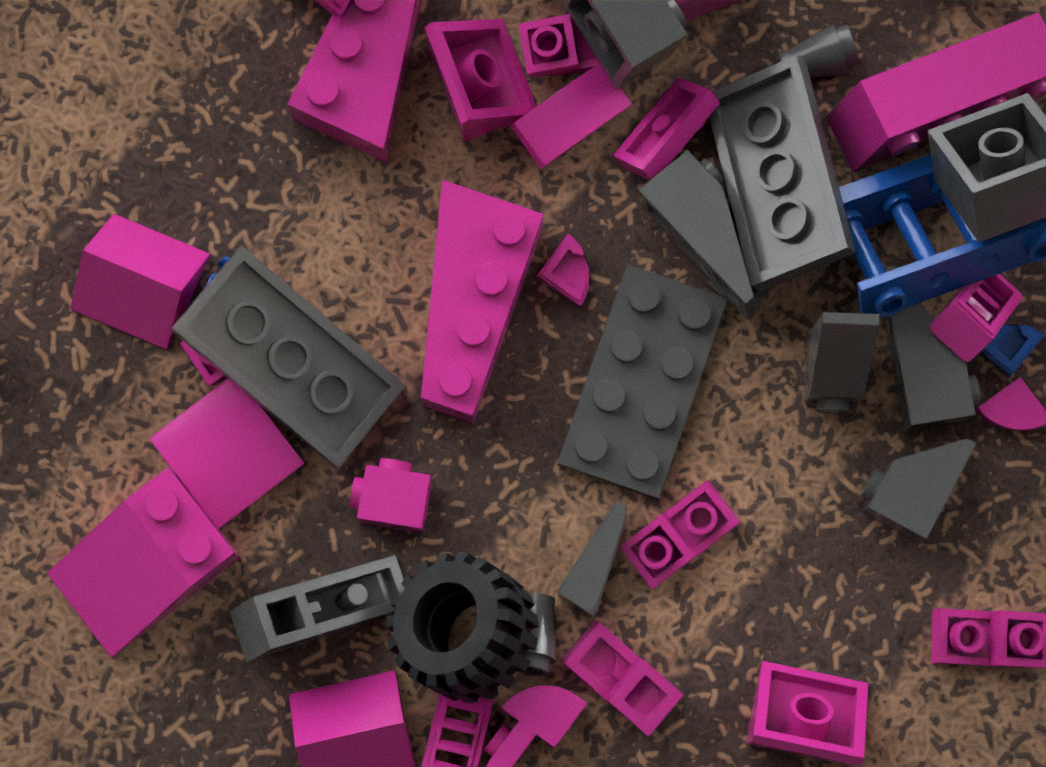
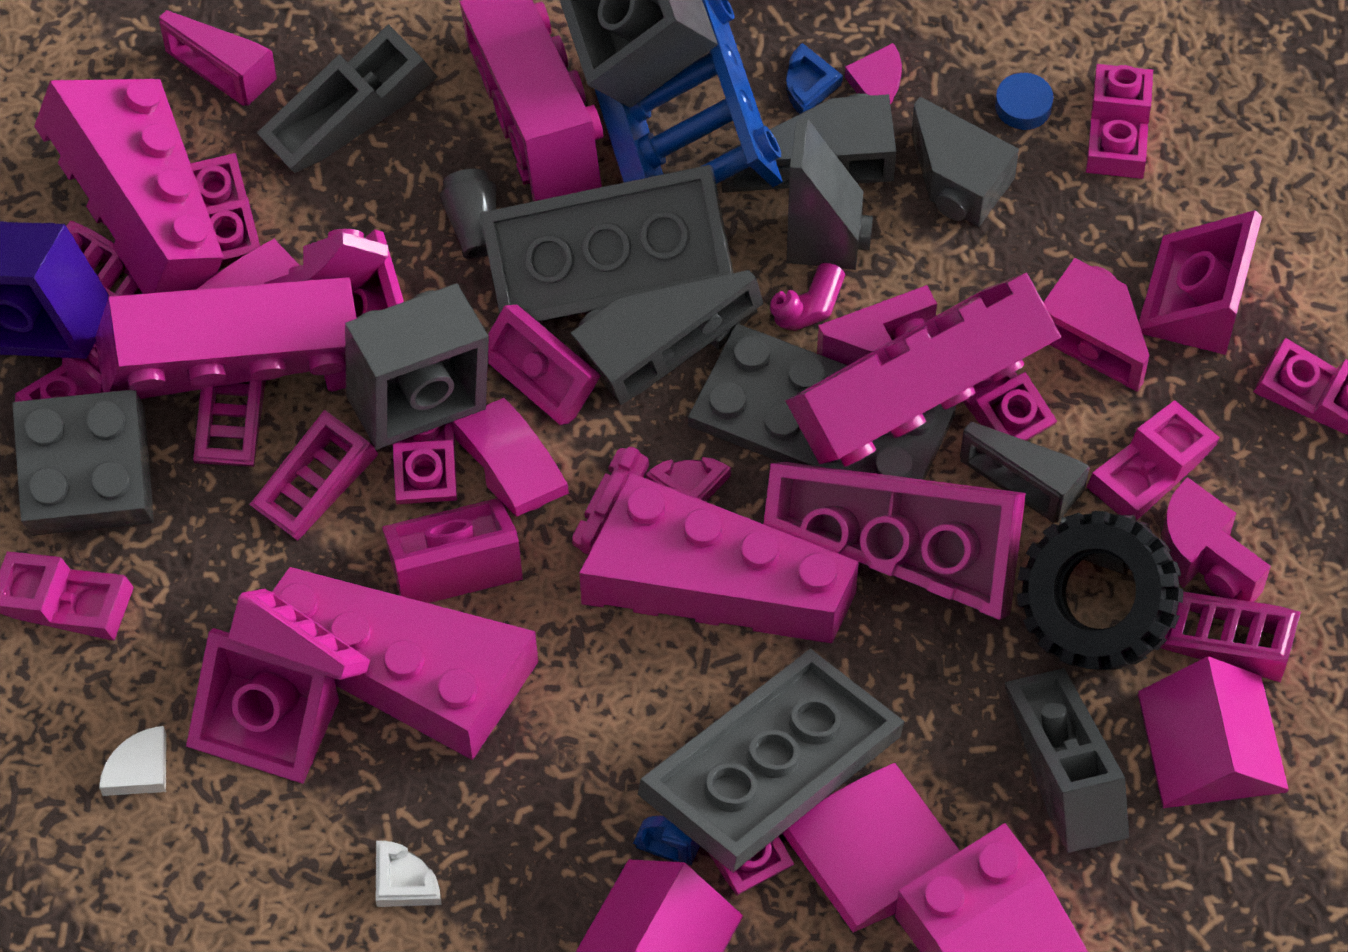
camera: 85 degrees left, 20 degrees down
dark pink brick [350,458,432,533] -> none
dark pink slope [930,274,1023,362] -> none
none -> white tile [376,841,441,907]
none -> dark pink axle [572,446,649,555]
none -> dark pink wedge [763,462,1026,620]
none -> dark pink arm [770,263,845,331]
none -> dark pink wedge [785,272,1062,467]
none -> dark pink slope [817,285,937,365]
none -> blue tile [995,73,1053,130]
none -> dark pink slope [1043,258,1149,392]

